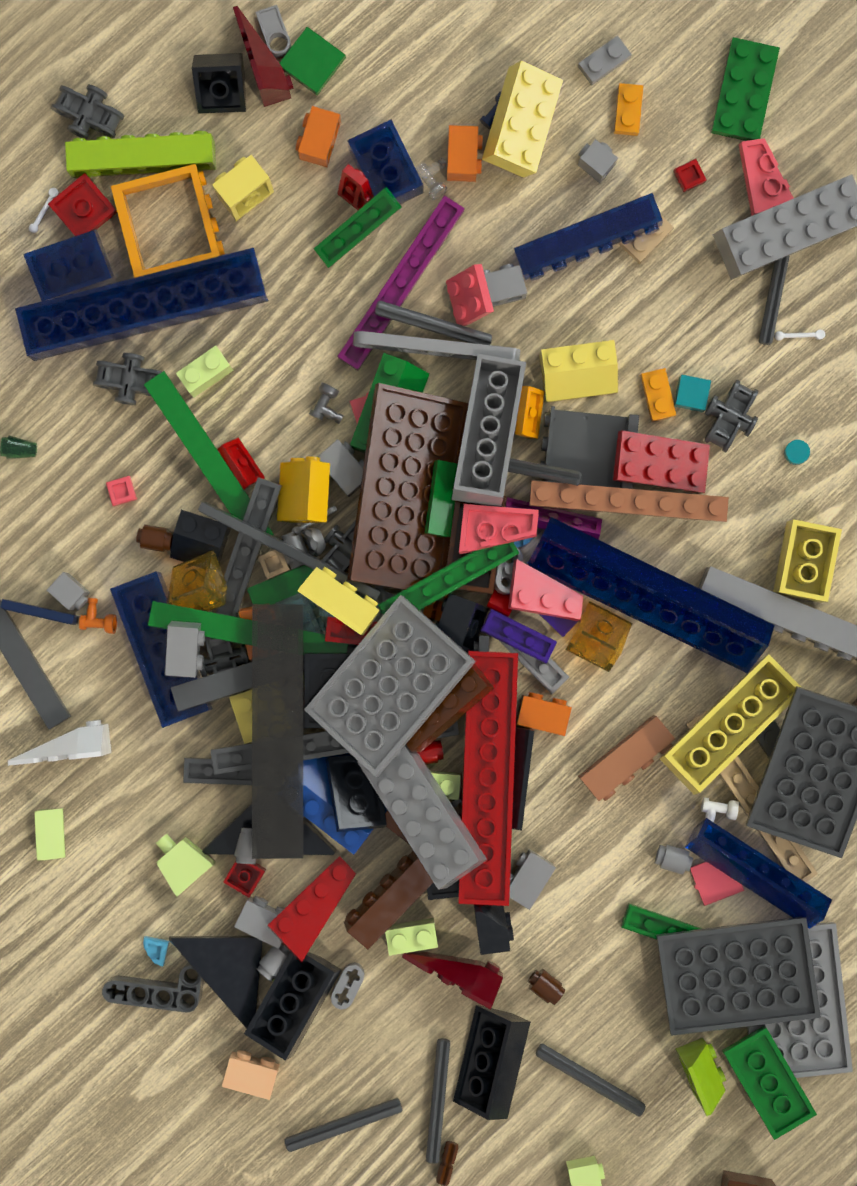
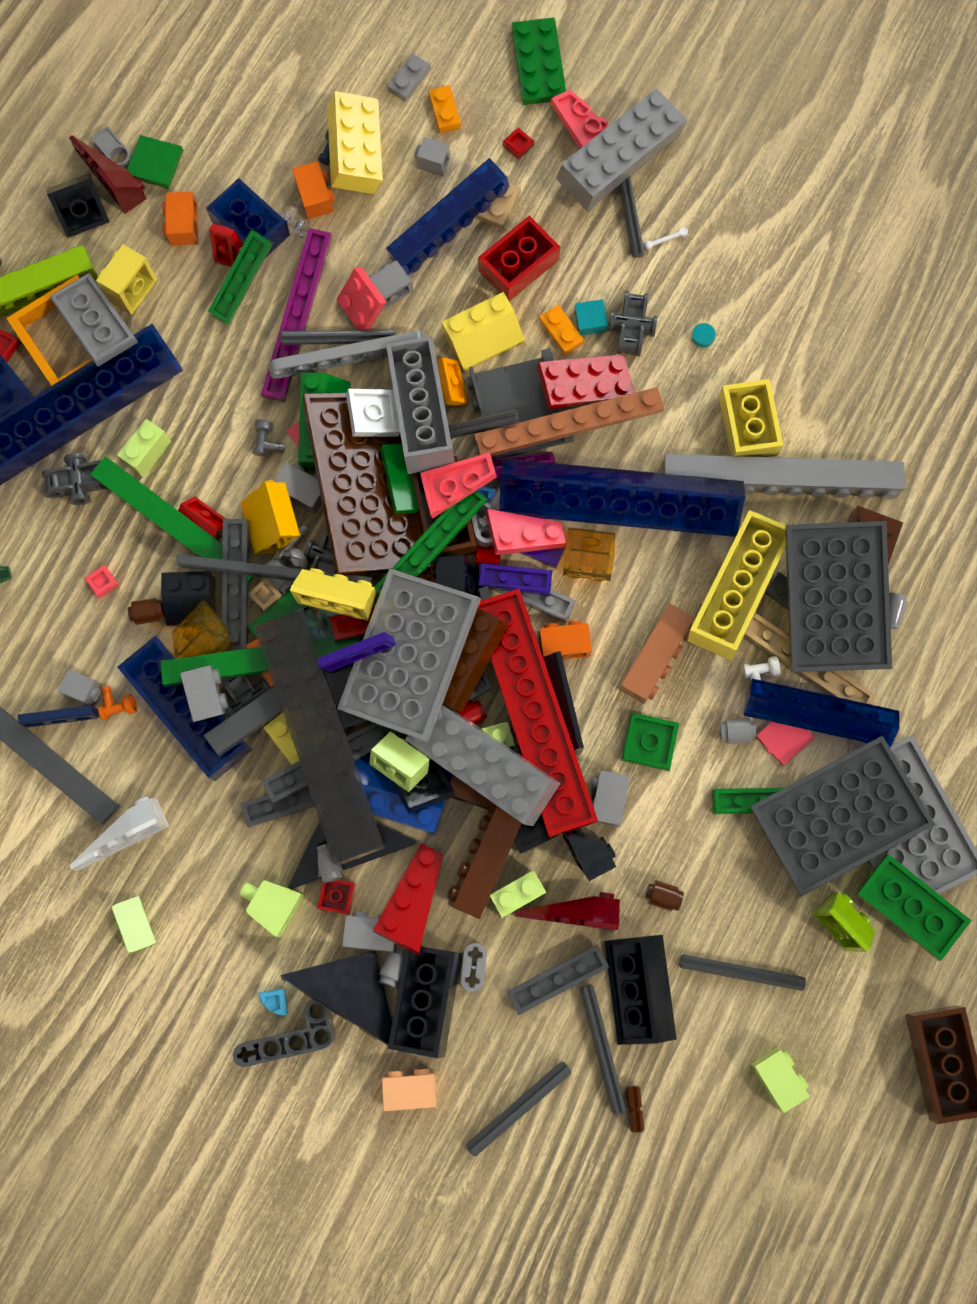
camera: 15 degrees left, 10 degrees down
none -> light grey tile [49,273,138,367]
none -> dark purple tile [317,632,396,672]
none -> white plate [346,389,400,437]
none -> yellowish green brick [370,731,430,792]
none -> red brick [478,215,560,301]
none -> dark grey plate [507,944,609,1015]
none -> green tile [621,712,679,772]

